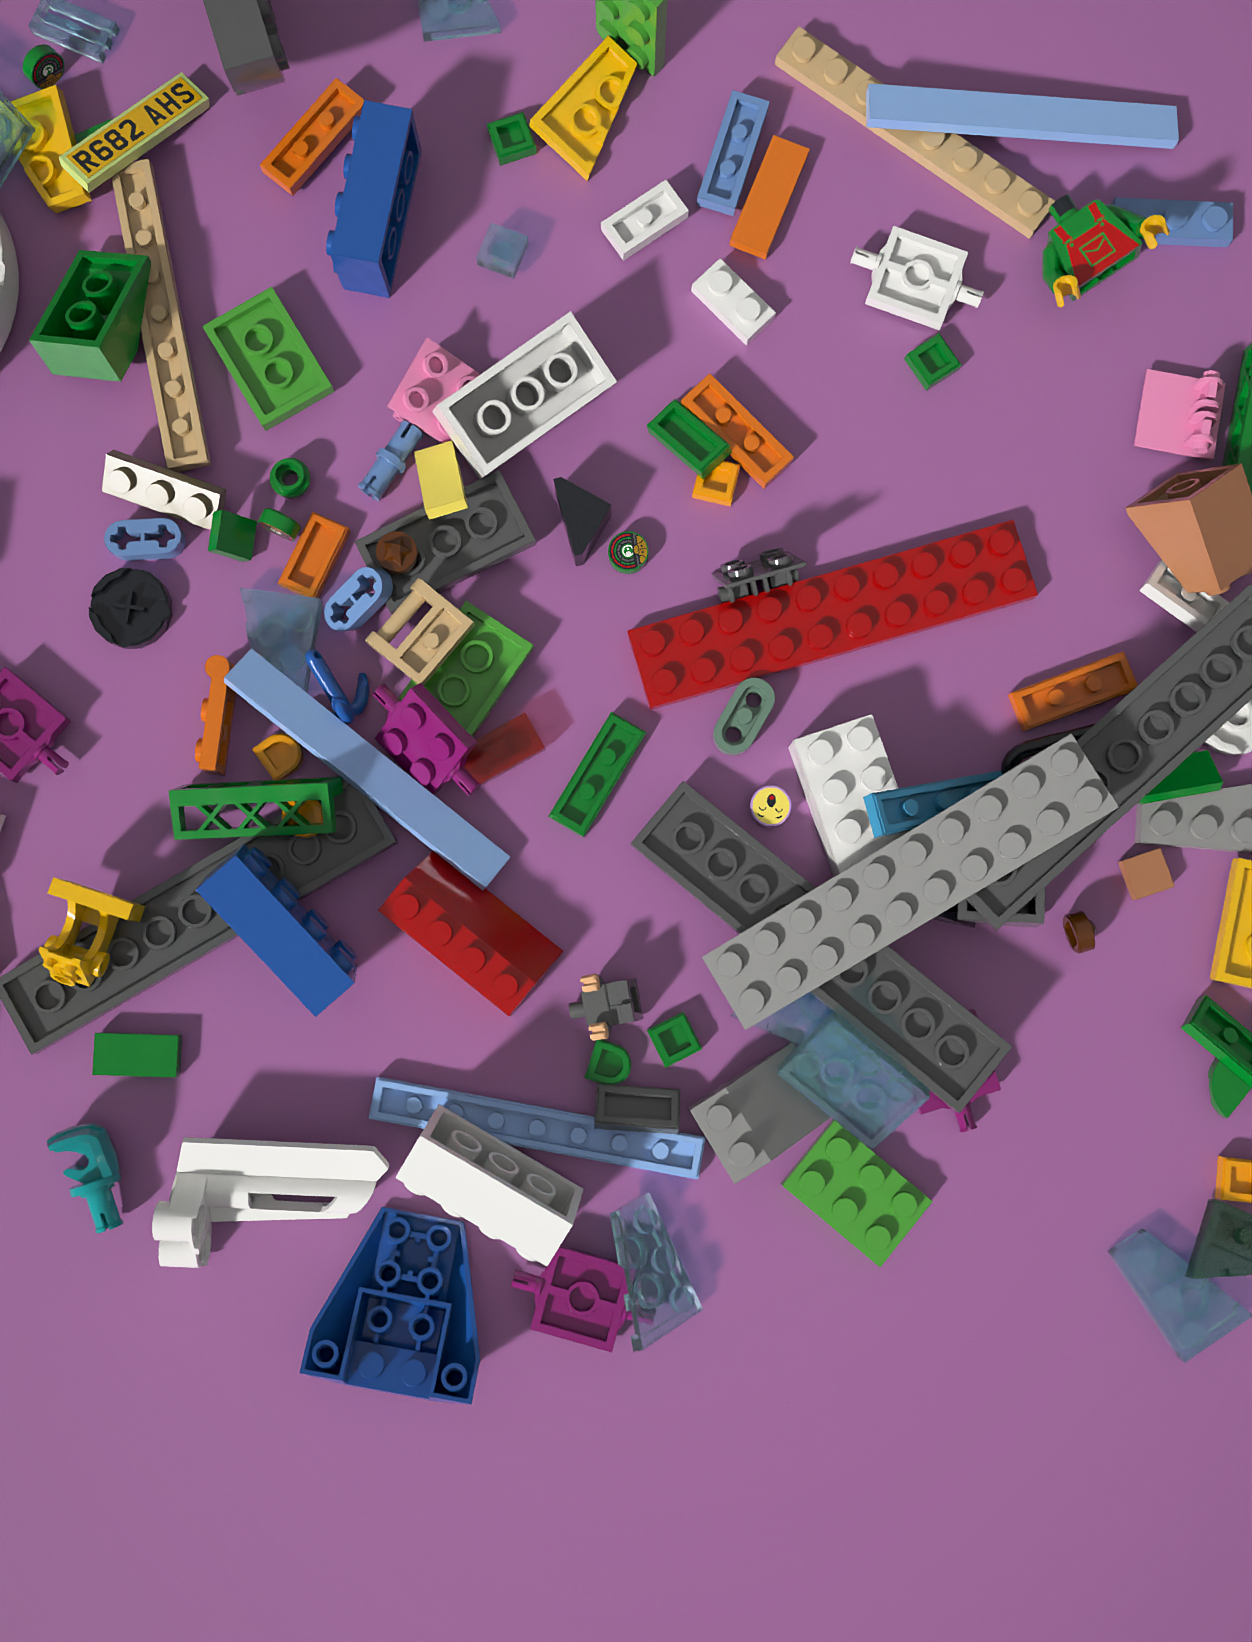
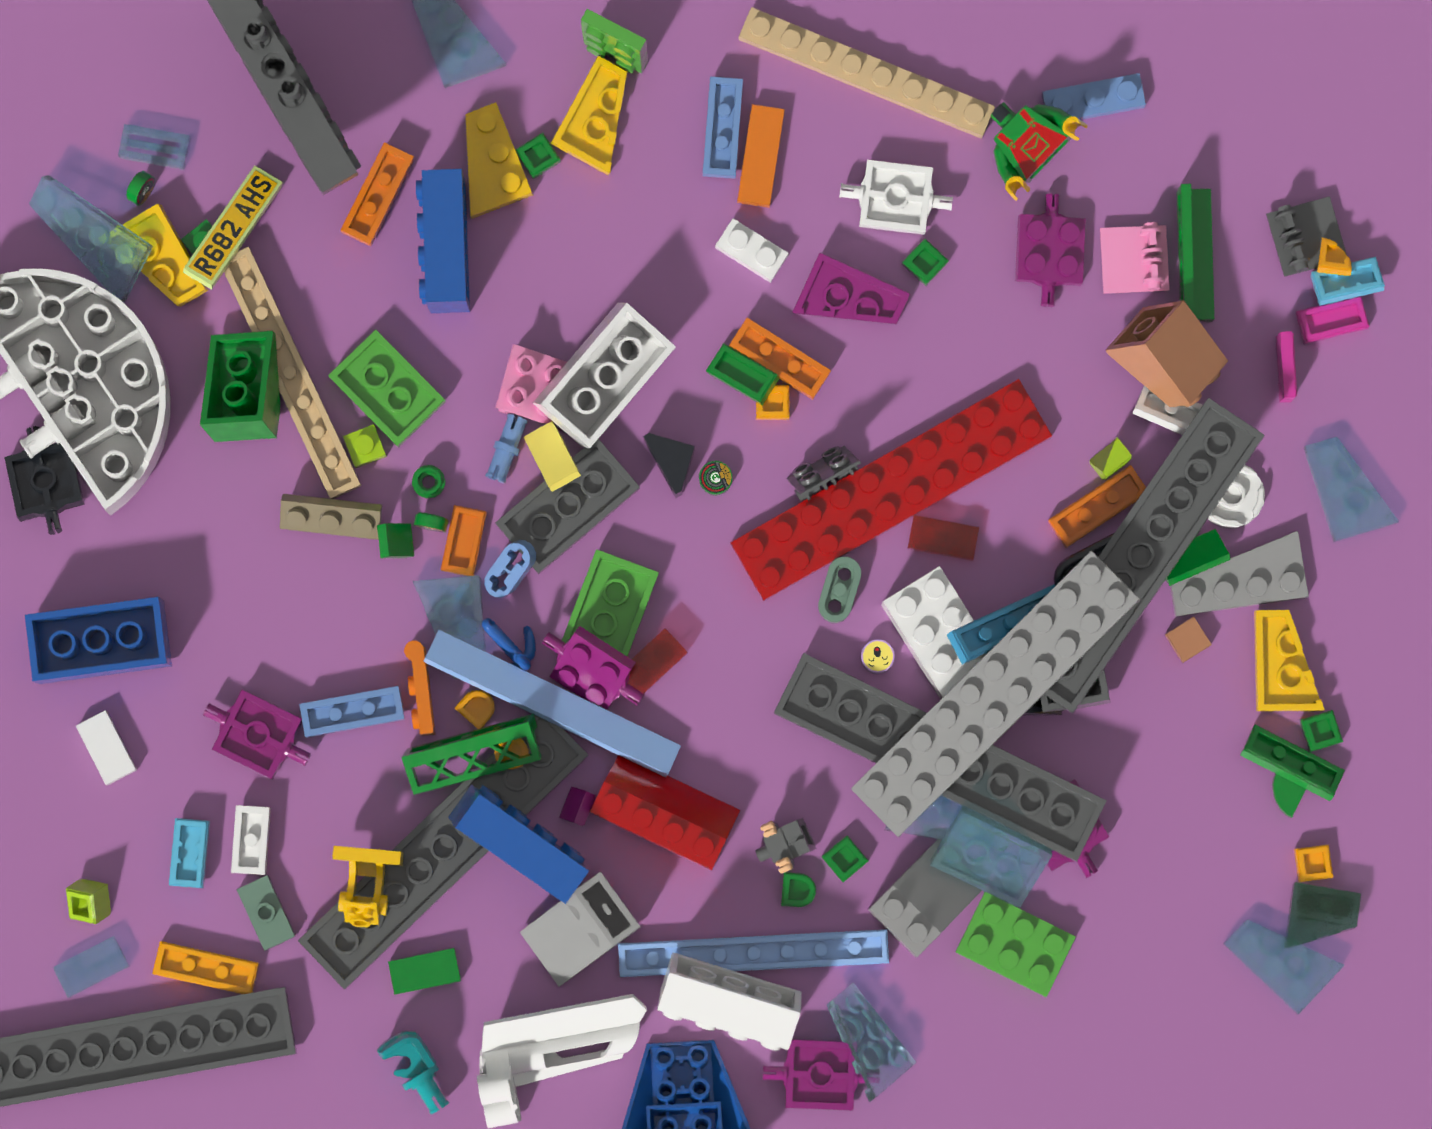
camera: 10 degrees left, 0 degrees up
black tile [89,568,173,649] -> none
medium blue beam [104,518,186,561] -> none
tan plate [365,578,475,686] -> none
reddish brown tile [376,531,419,575] -> none
clear light blue plate [476,223,529,279] -> none
green tile [548,712,646,838] -> none
dark grey tile [594,1084,680,1134] -> none
white plate [601,180,689,261] -> none
light blue tile [866,83,1179,149] -> none
reddish brown tile [1063,910,1096,954] -> none
none -> medium blue plate [299,686,405,738]
none -> lime plate [343,424,387,468]
none -> yellow wing [465,102,533,219]
none -> light grey slope [520,872,641,987]
none -> magenta tile [559,786,596,826]
none -> magenta wing [792,253,910,324]
none -> clear red plate [907,515,979,561]
none -> magenta plate [1015,193,1086,307]
none -> lime slope [1089,437,1132,480]

